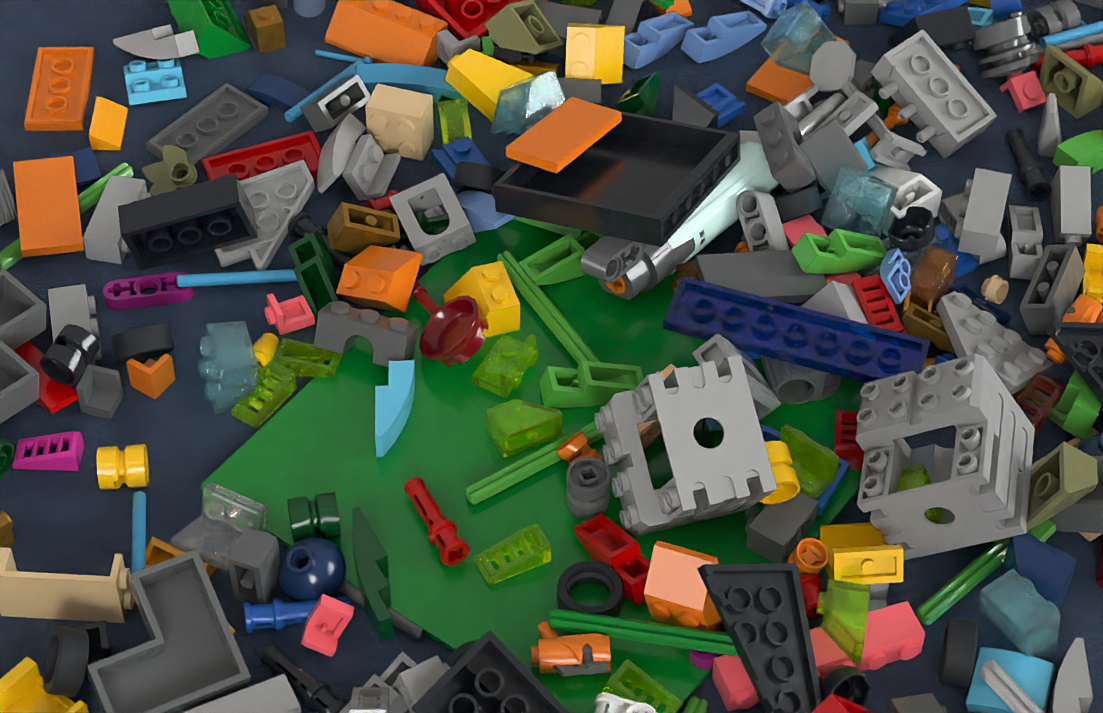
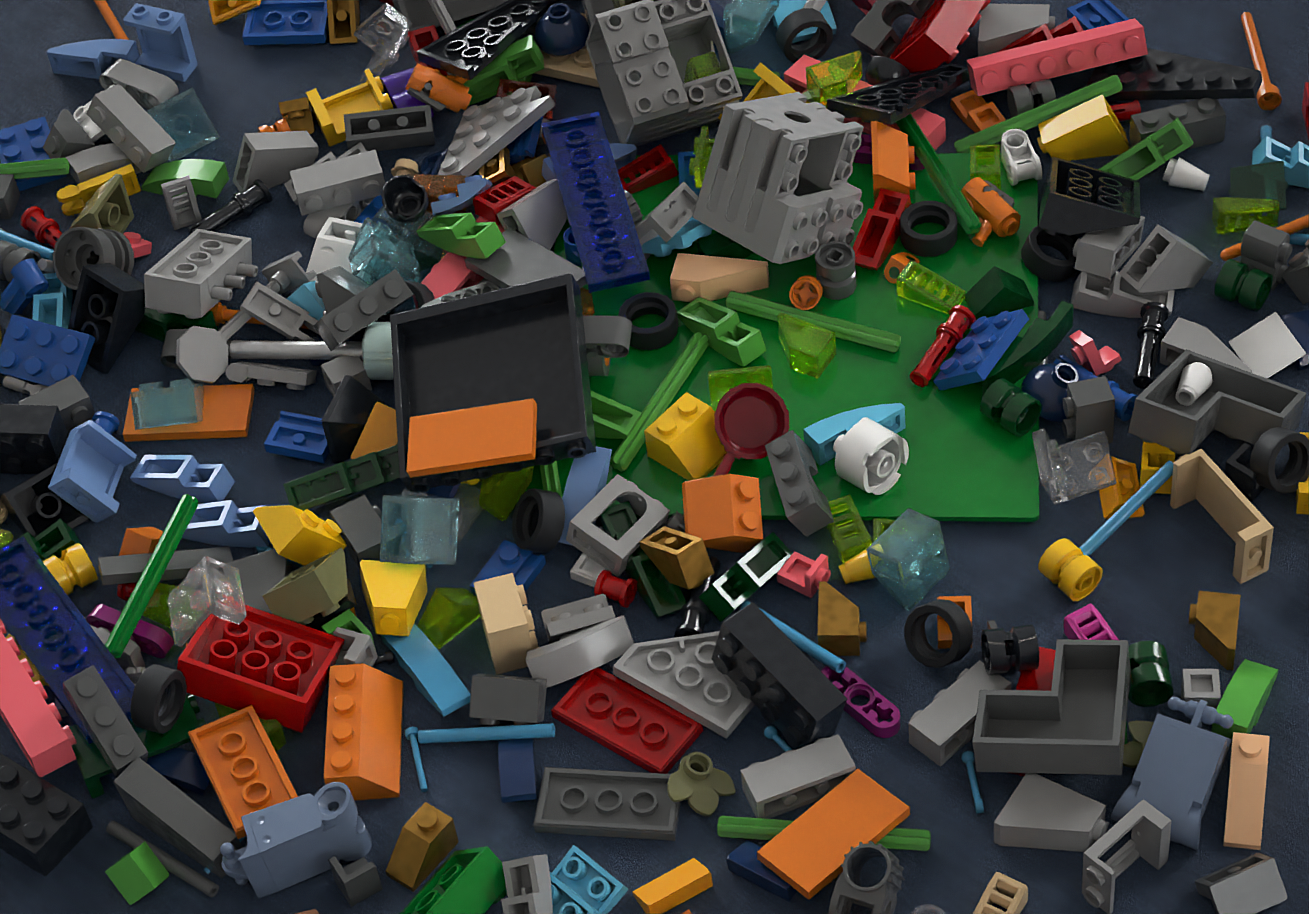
camera: 115 degrees left, 0 degrees up
none -> black tyre [618,292,679,350]
none -> pearl gold slope [817,581,867,656]
none -> white brick [833,417,909,495]
none -> orange piece [884,252,920,284]
none -> blue plate [933,309,1029,391]
none -> dark green slope [965,266,1034,320]
none -> white cone [1176,362,1213,406]

